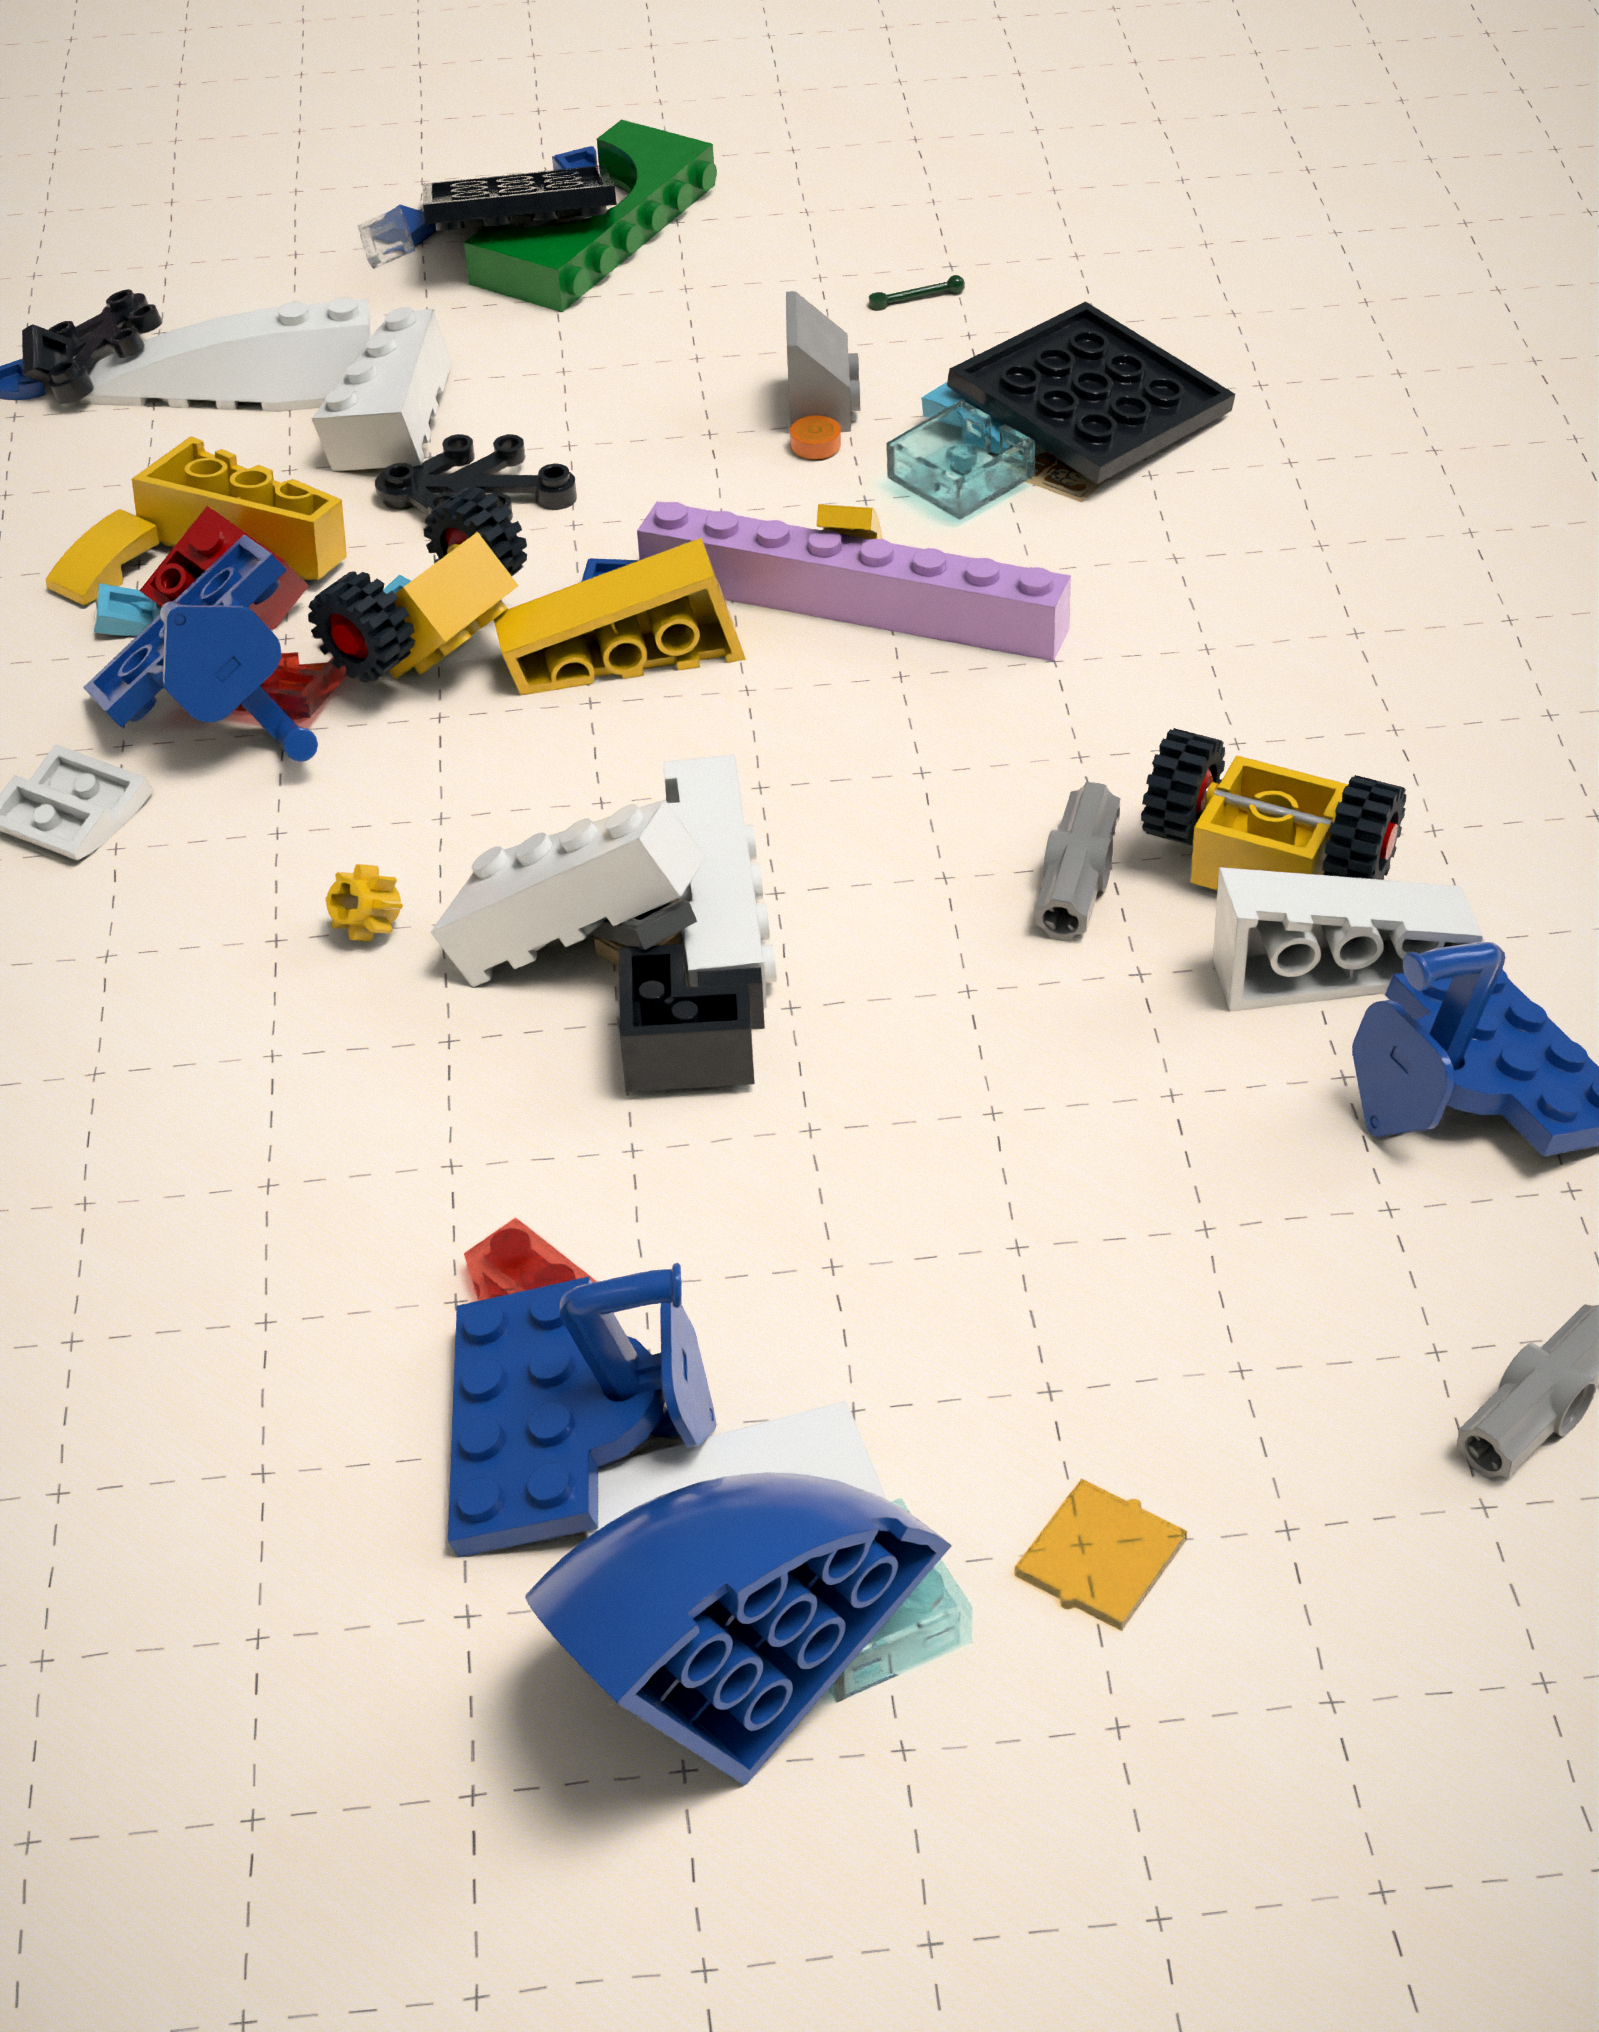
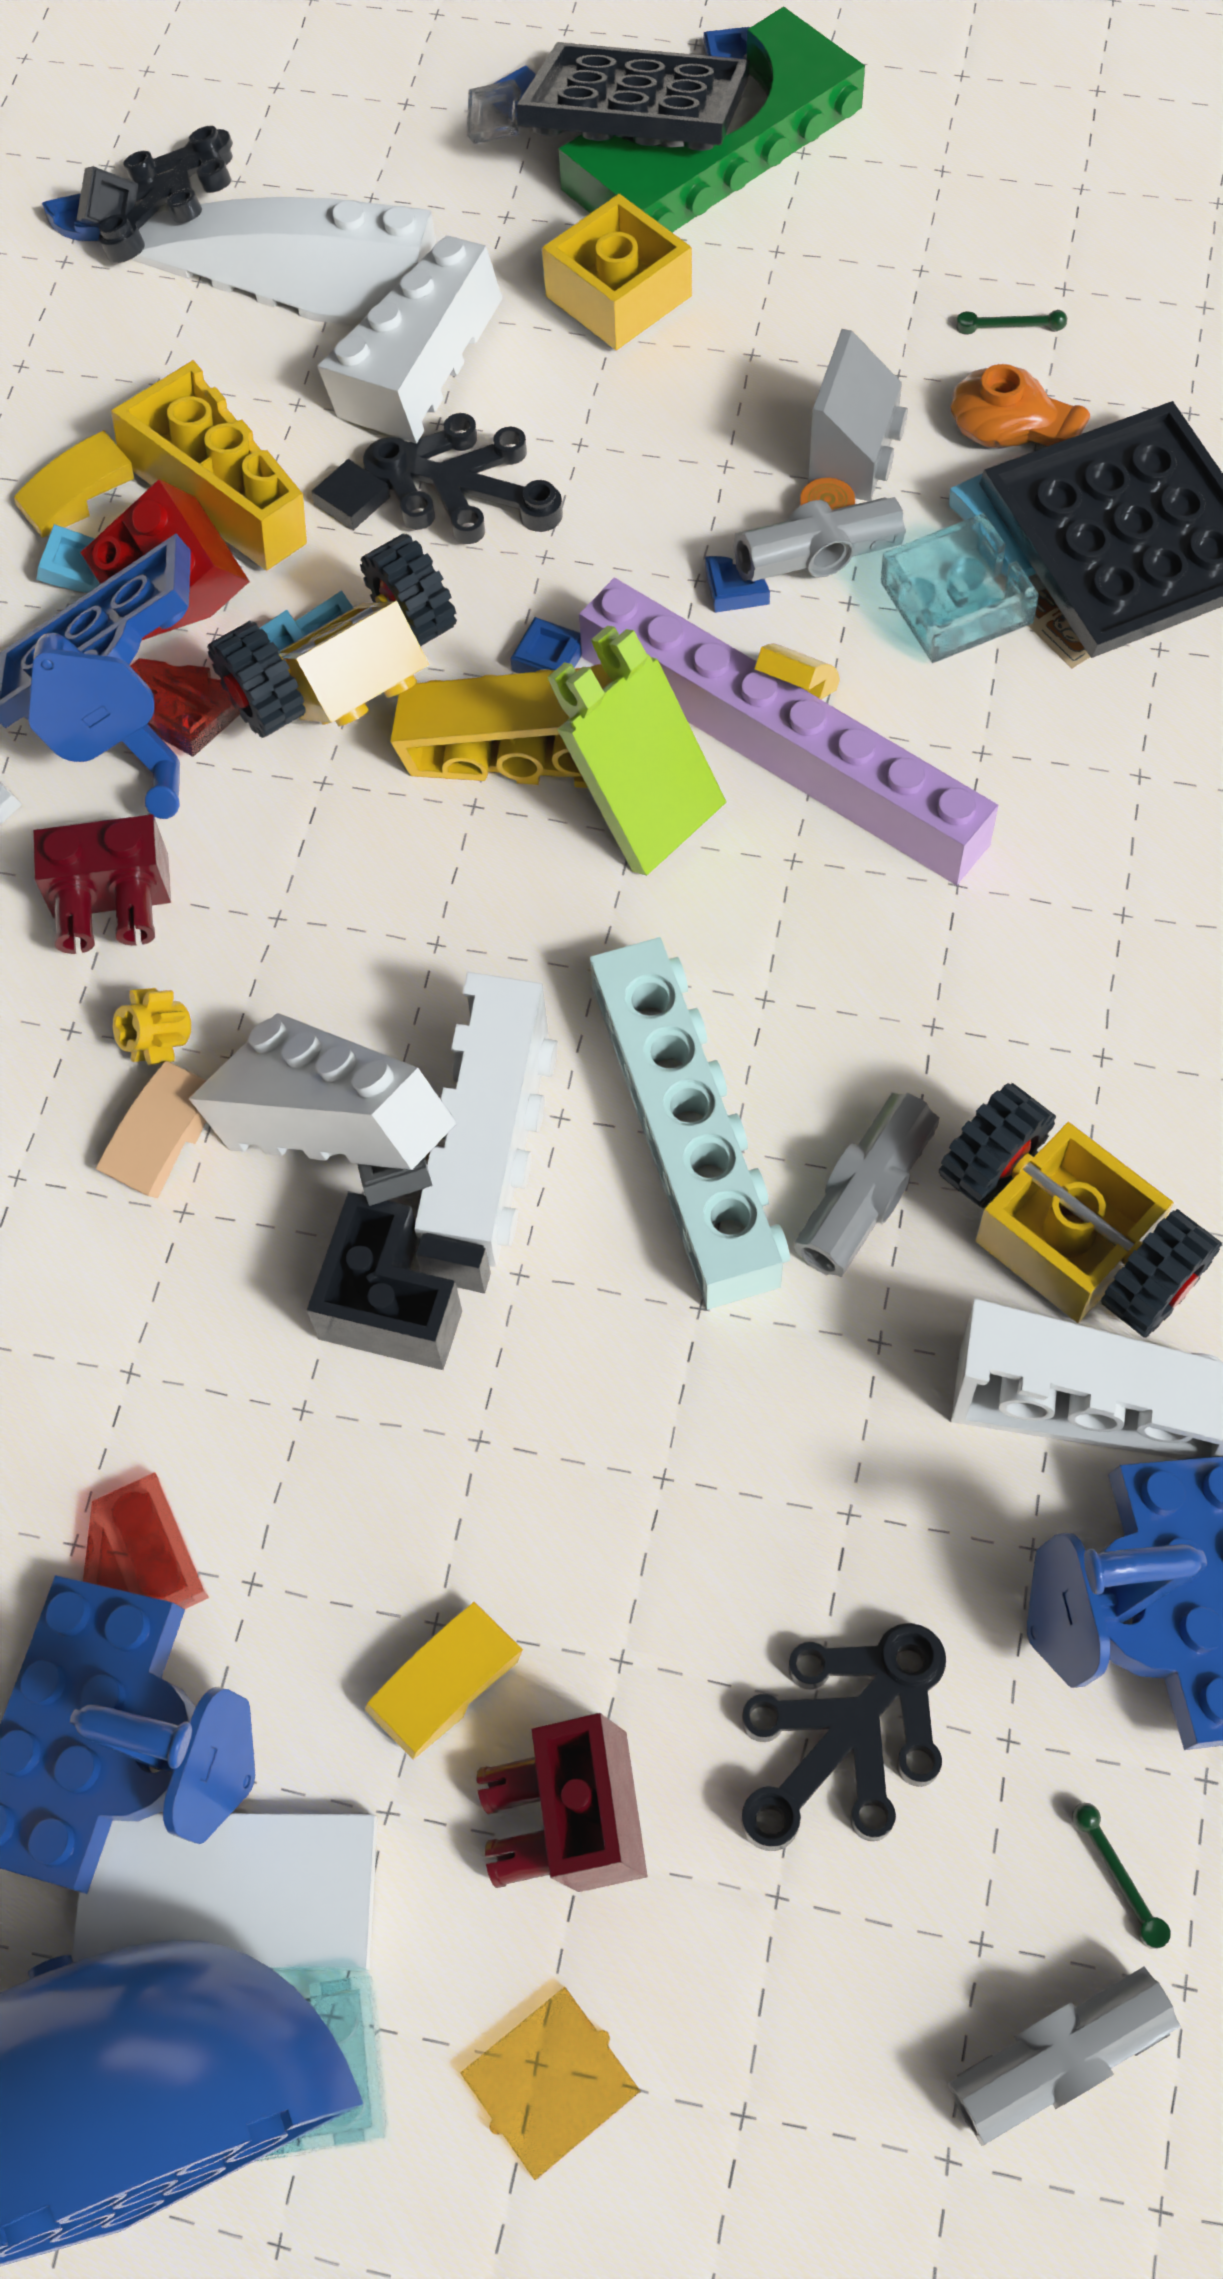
camera: 20 degrees right, 20 degrees up
none -> dark red brick [33,814,171,954]
none -> light nougat slope [96,1061,207,1198]
none -> black tile [311,459,390,531]
none -> yellow slope [365,1601,523,1760]
none -> dark red brick [476,1713,648,1892]
none -> yellow brick [542,194,692,351]
none -> lime tile [547,625,727,876]
none -> light aqua brick [590,937,790,1310]
none -> blue tile [705,556,770,613]
none -> light grey piece [733,497,906,581]
none -> black plant [741,1623,946,1851]
none -> orange animal [950,364,1090,448]
none -> dark green hinge [1072,1802,1171,1949]

